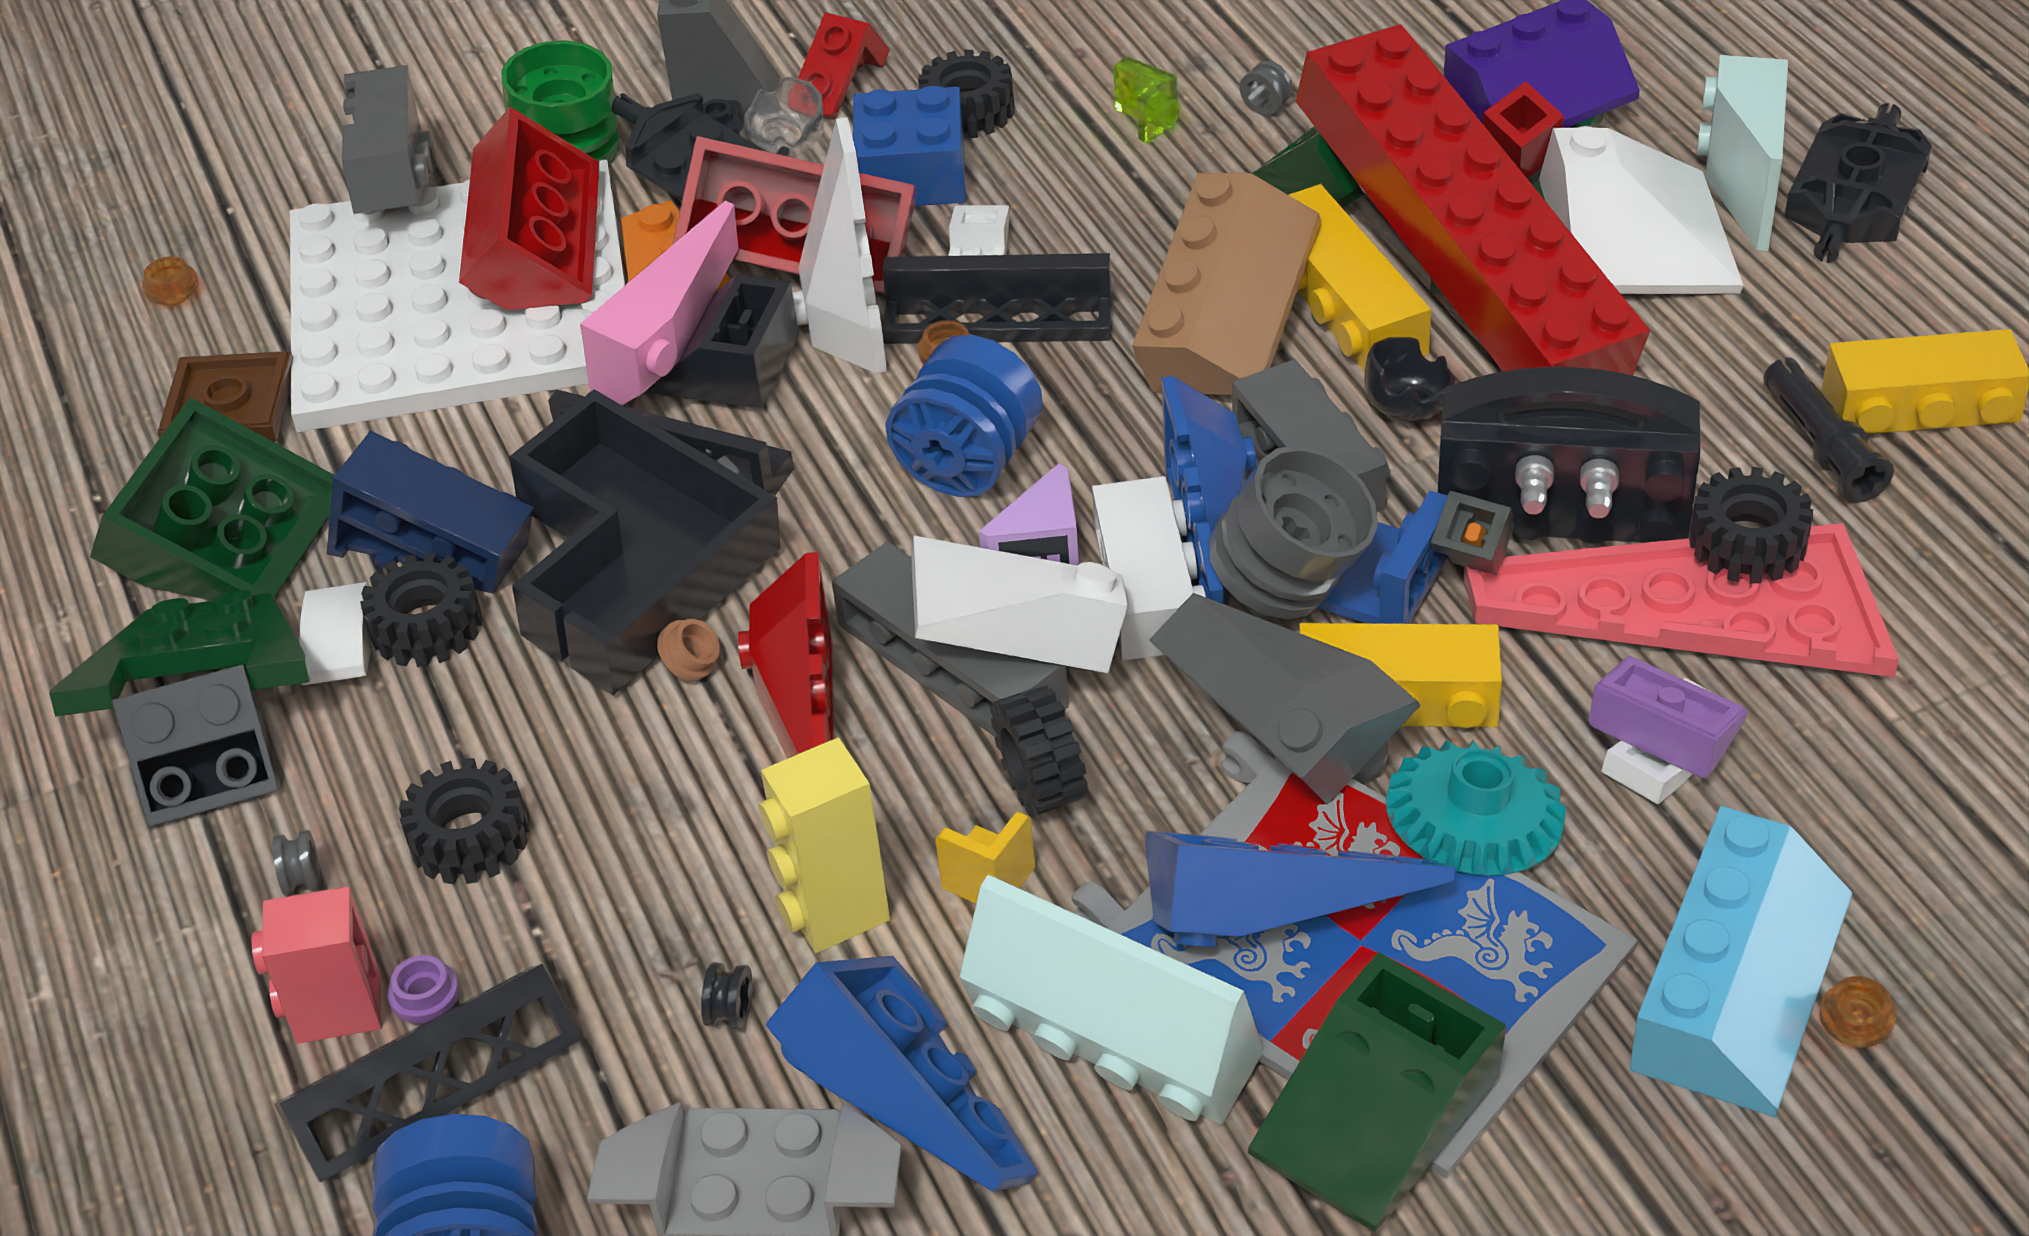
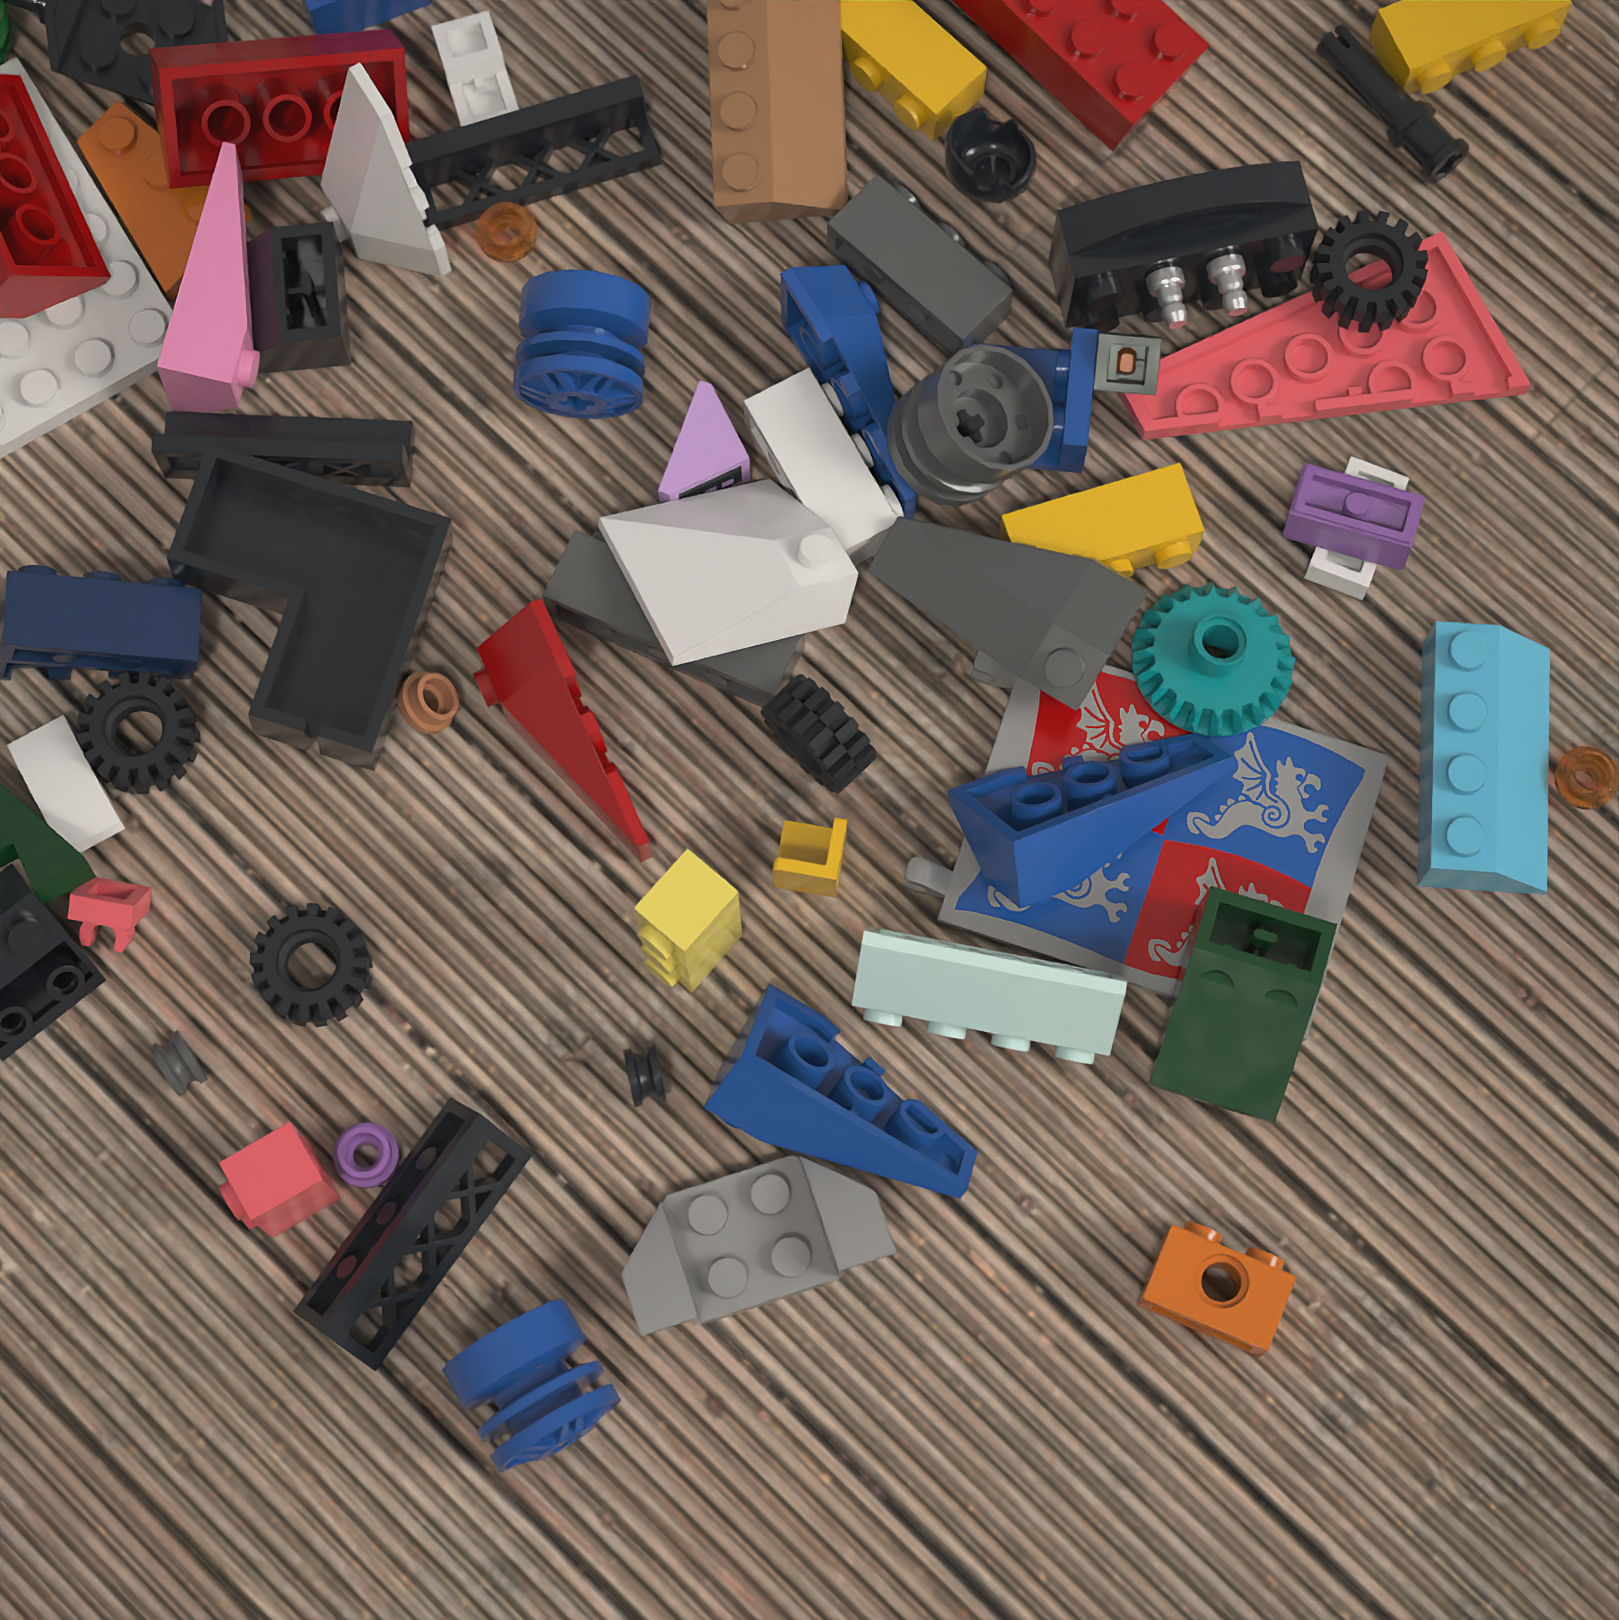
camera: 25 degrees left, 30 degrees up
none -> coral tile [68,877,152,953]

